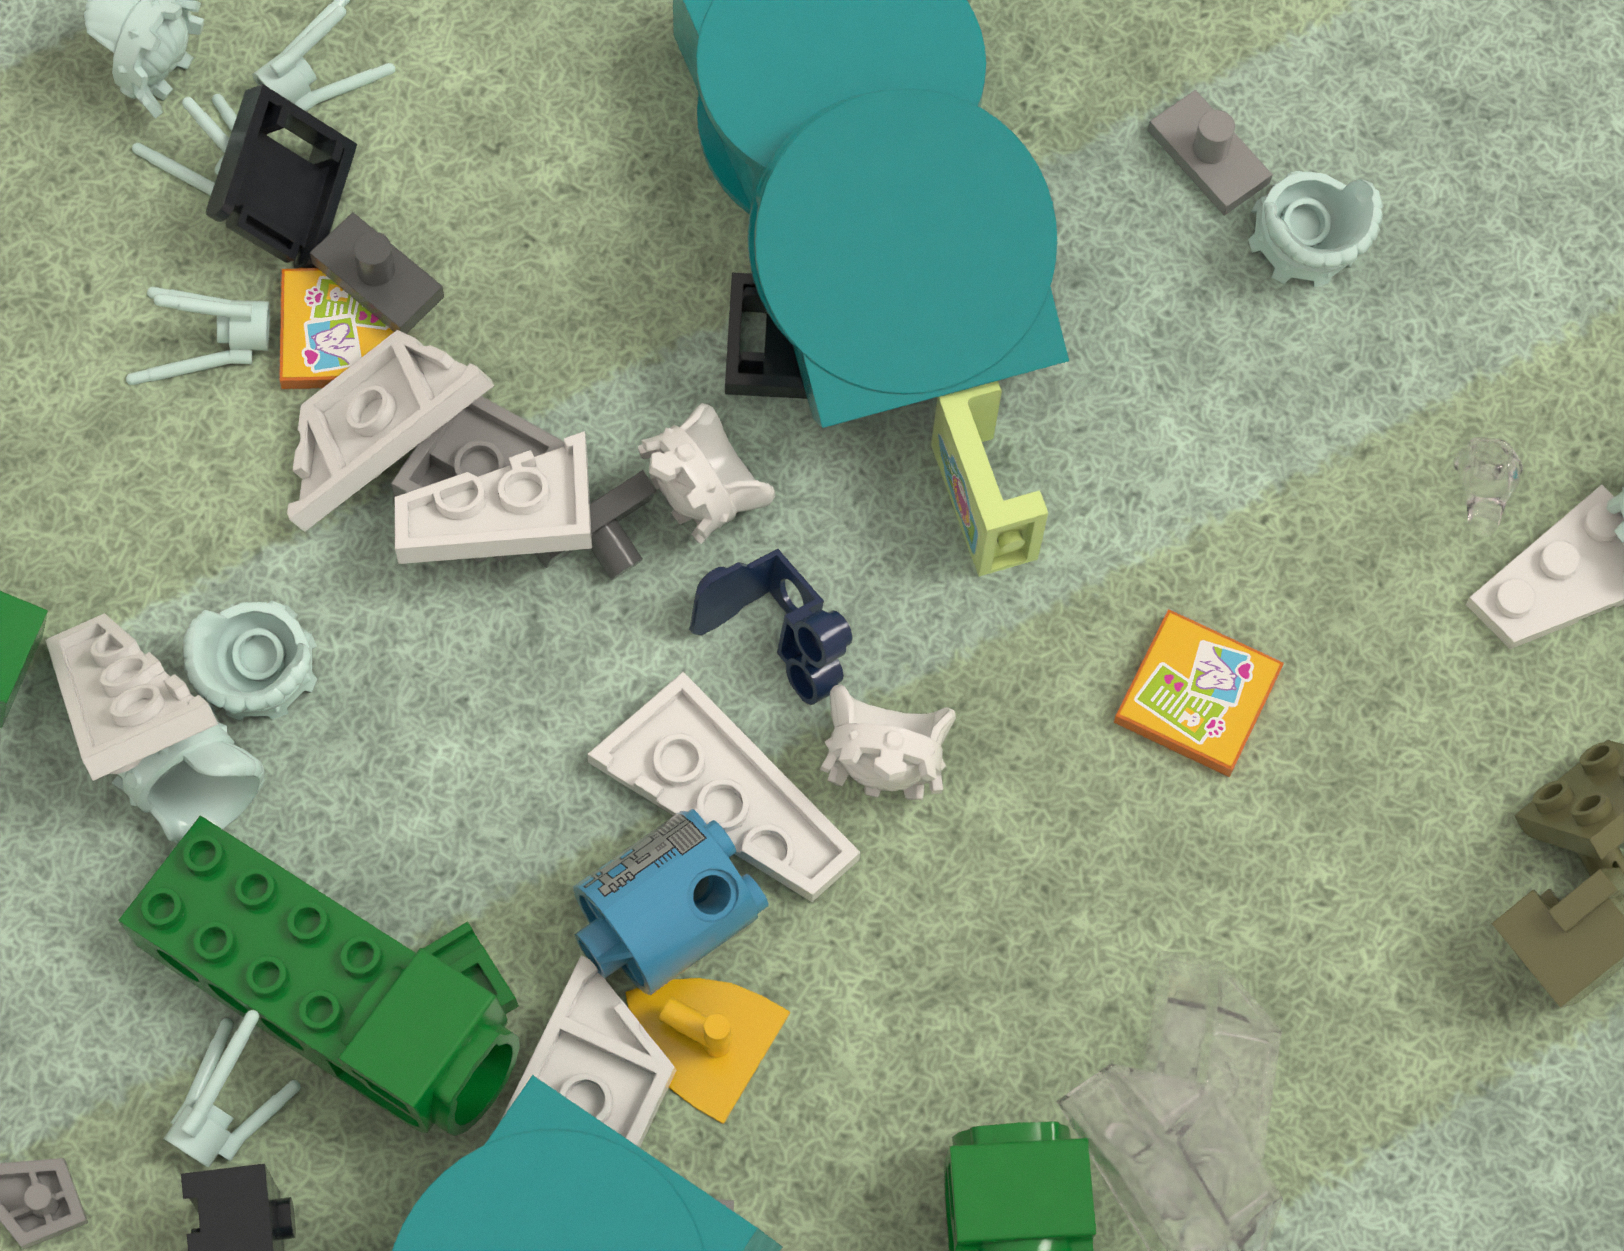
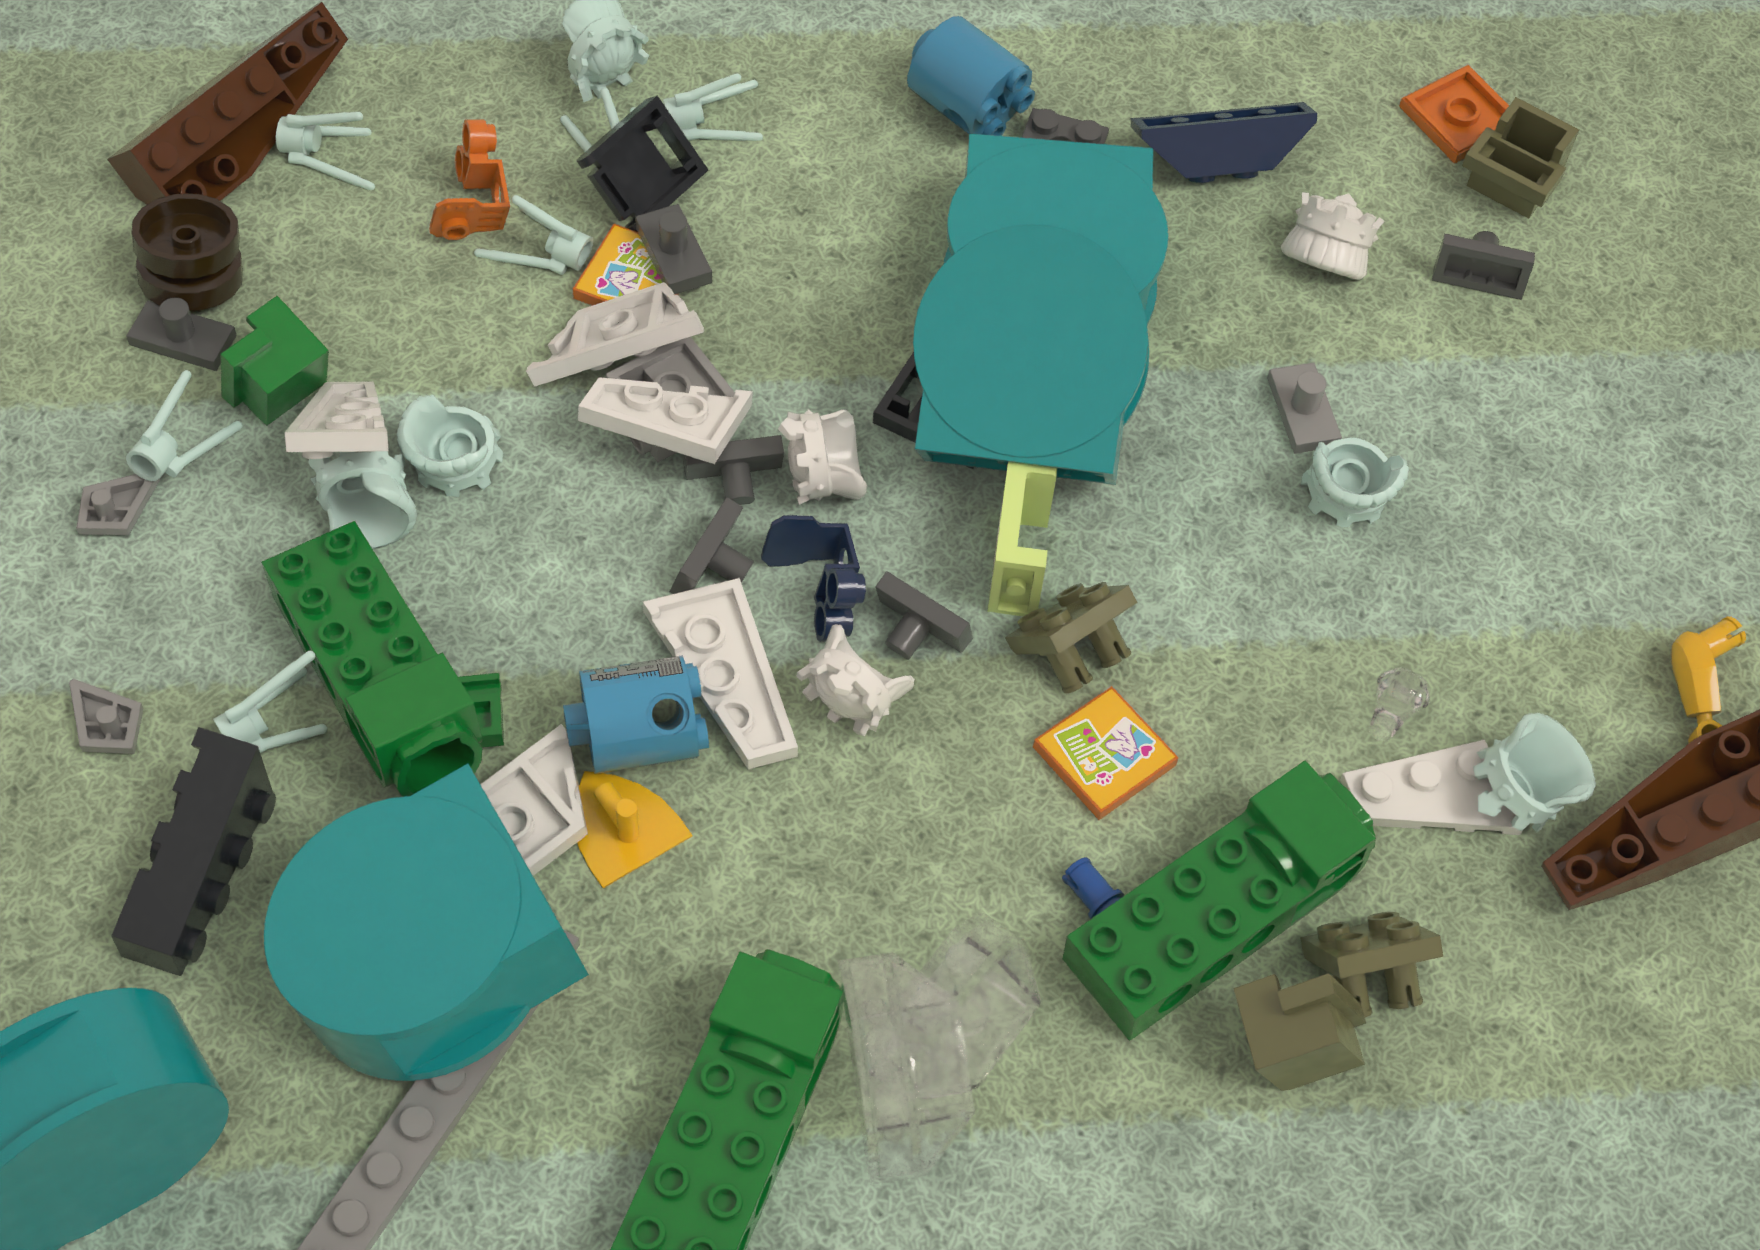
camera: 25 degrees right, 10 degrees down
none -> orange piece [429,119,510,240]
none -> dark grey tile [669,497,754,594]
none -> dark grey tile [875,571,973,660]
none -> olive plate [1005,582,1138,693]
none -> green brick [1062,760,1376,1041]
none -> blue pin [1062,857,1124,919]

